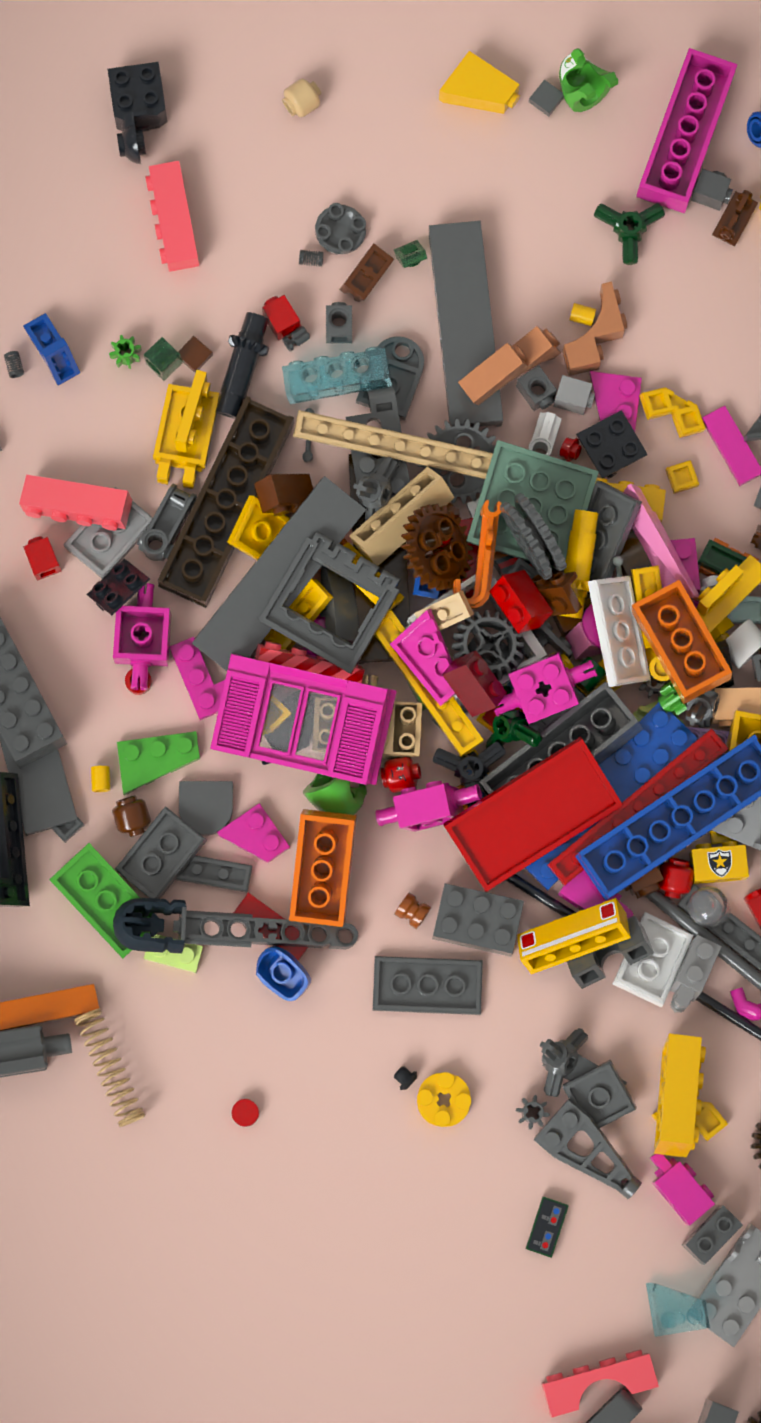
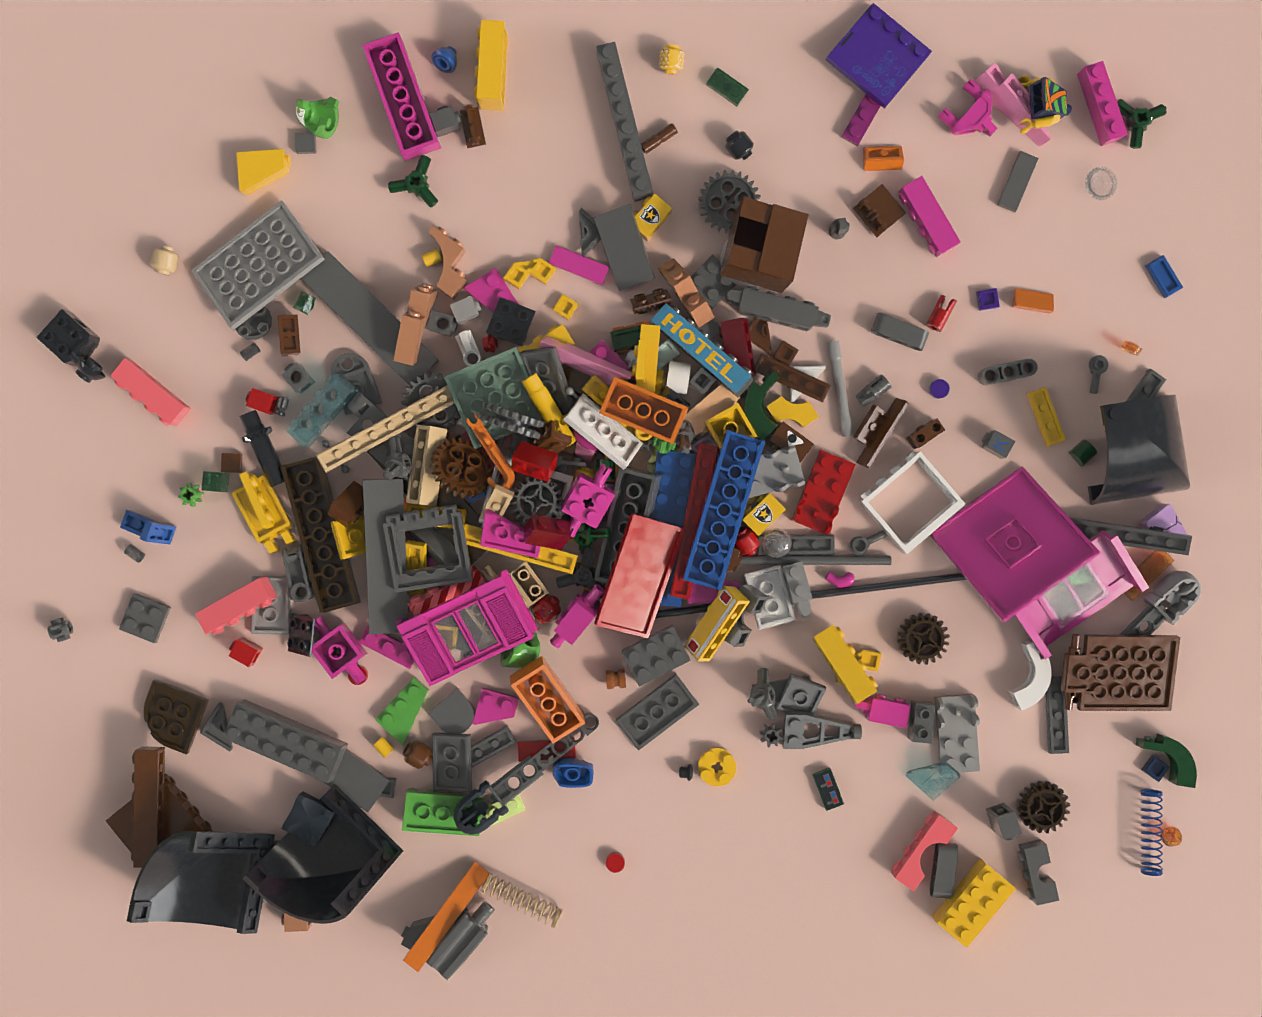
camera: 45 degrees left, 10 degrees up
none -> light grey plate [191,200,325,330]

